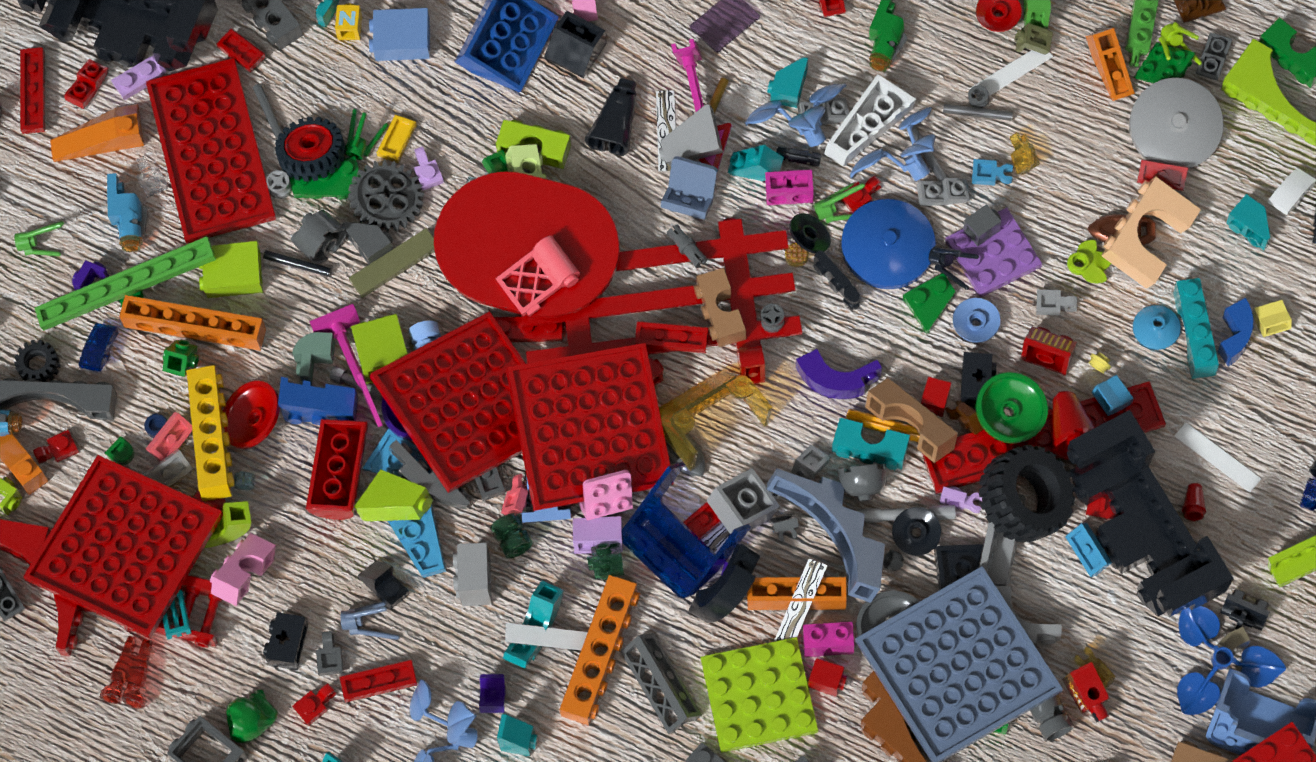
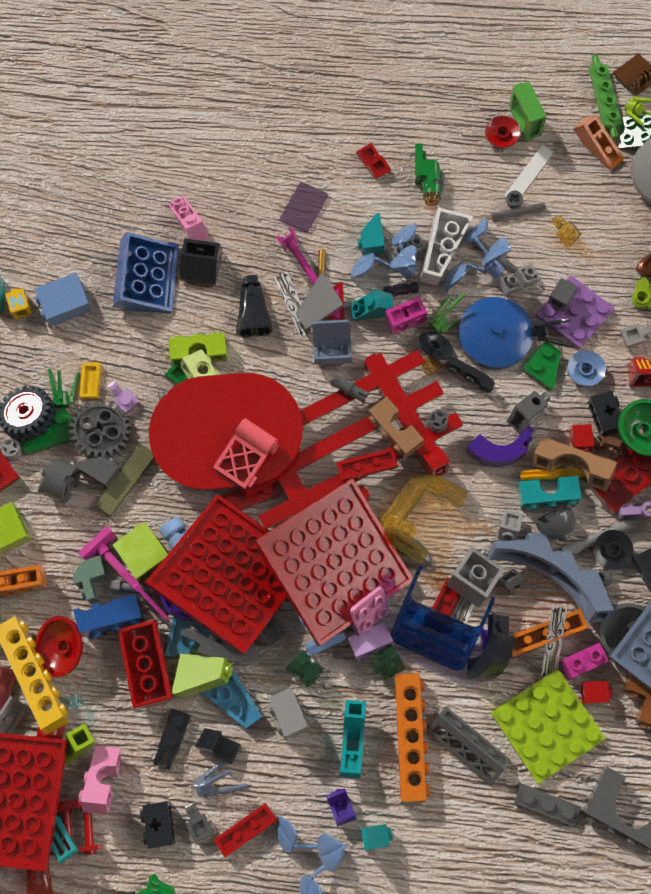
camera: 20 degrees left, 5 degrees up
black bar [263,250,332,277] -> none
red plate [292,683,336,726] -> none
coral plate [501,473,528,517] -> none
white sticker [505,623,597,652] -> none
red plate [841,176,881,214] -> none
dark azure plate [972,159,1013,186] -> none
olive bracket [1014,23,1053,55] -> none
none -> black hinge [153,708,192,770]
none -> dark grey torso [507,391,550,434]

